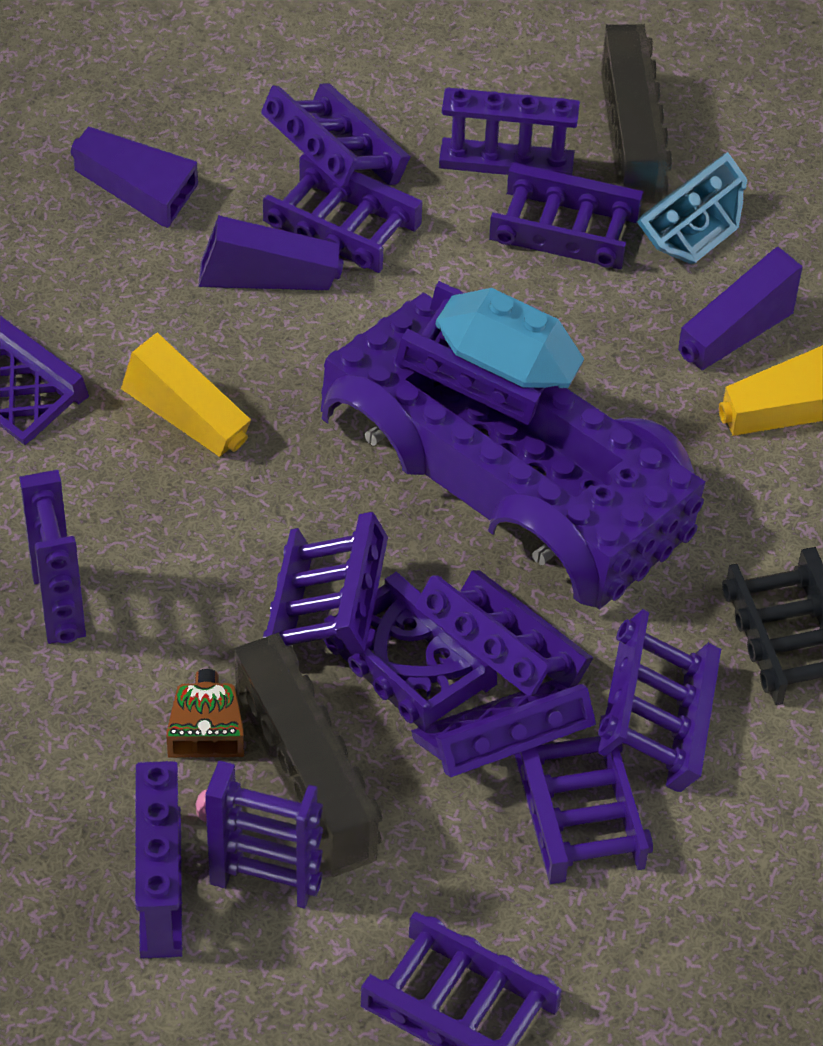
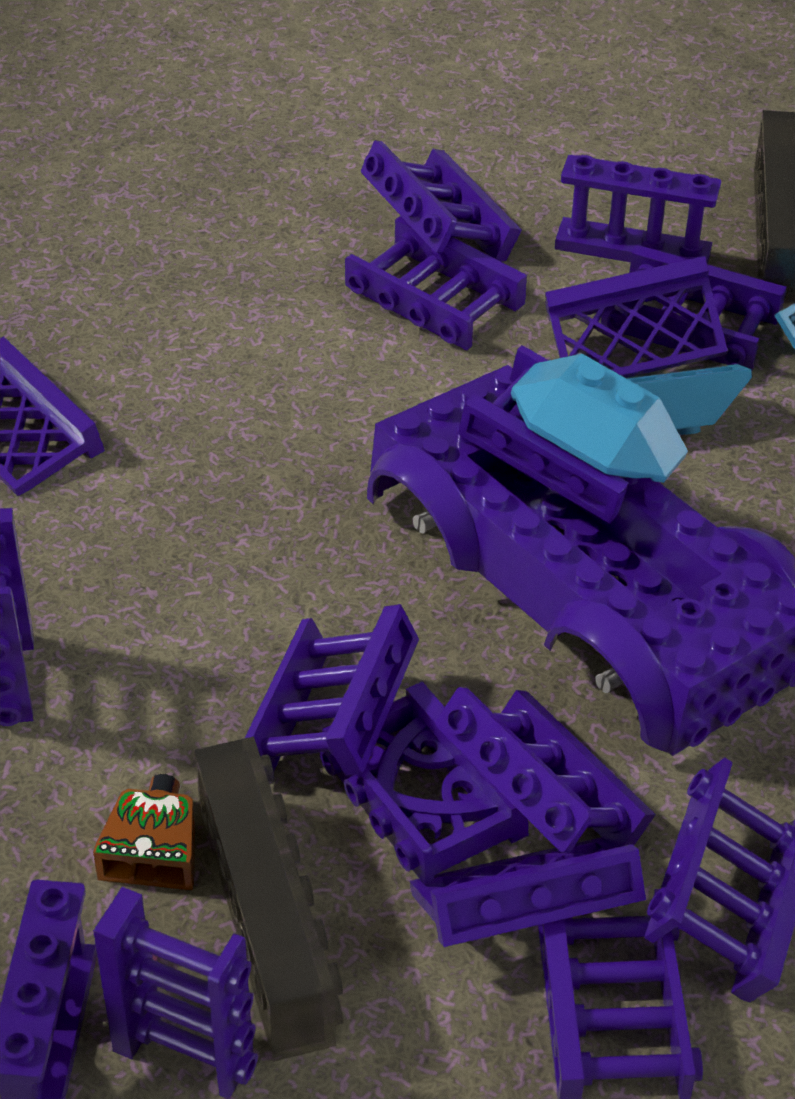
camera: 10 degrees right, 5 degrees down
dark purple slope [71,126,198,228] -> none
yellow slope [121,332,251,457] -> none
dark purple slope [199,215,344,290] -> none
none -> dark purple fence [545,256,728,378]
none -> dark azure wedge [627,364,752,435]

